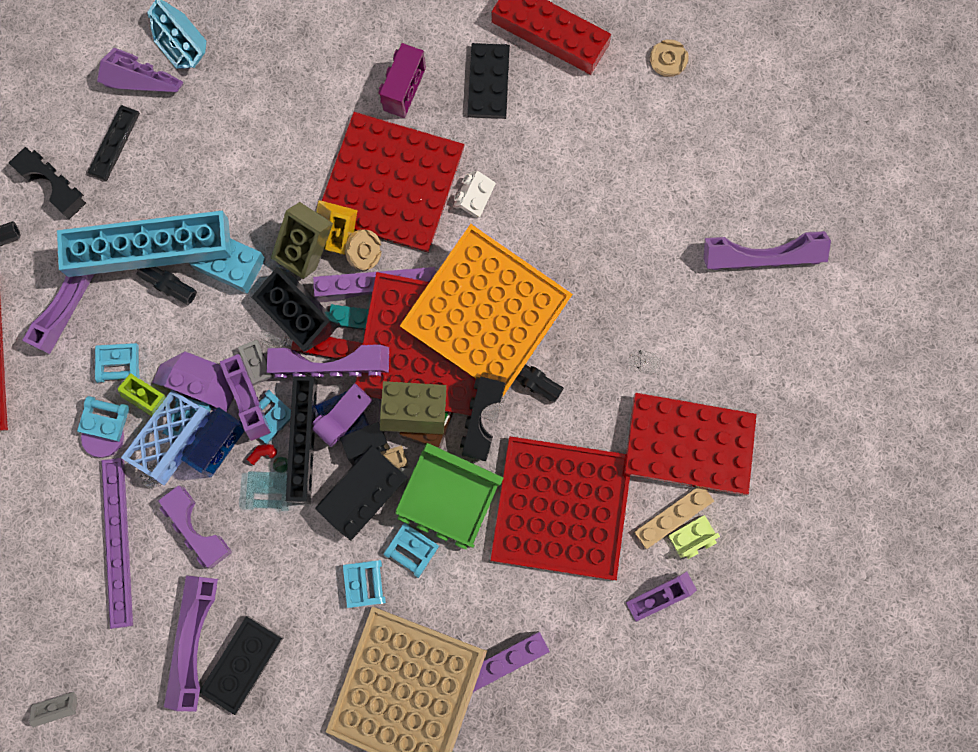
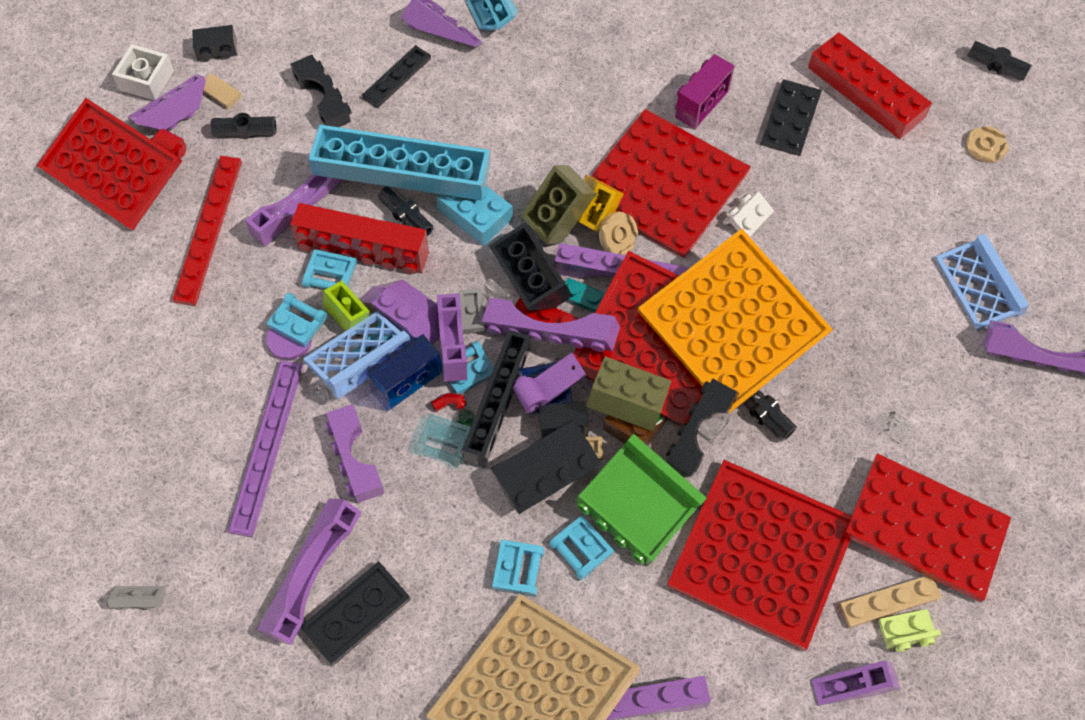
camera: 15 degrees right, 15 degrees down
none -> red brick [290,203,429,274]
none -> light blue fence [935,233,1029,330]

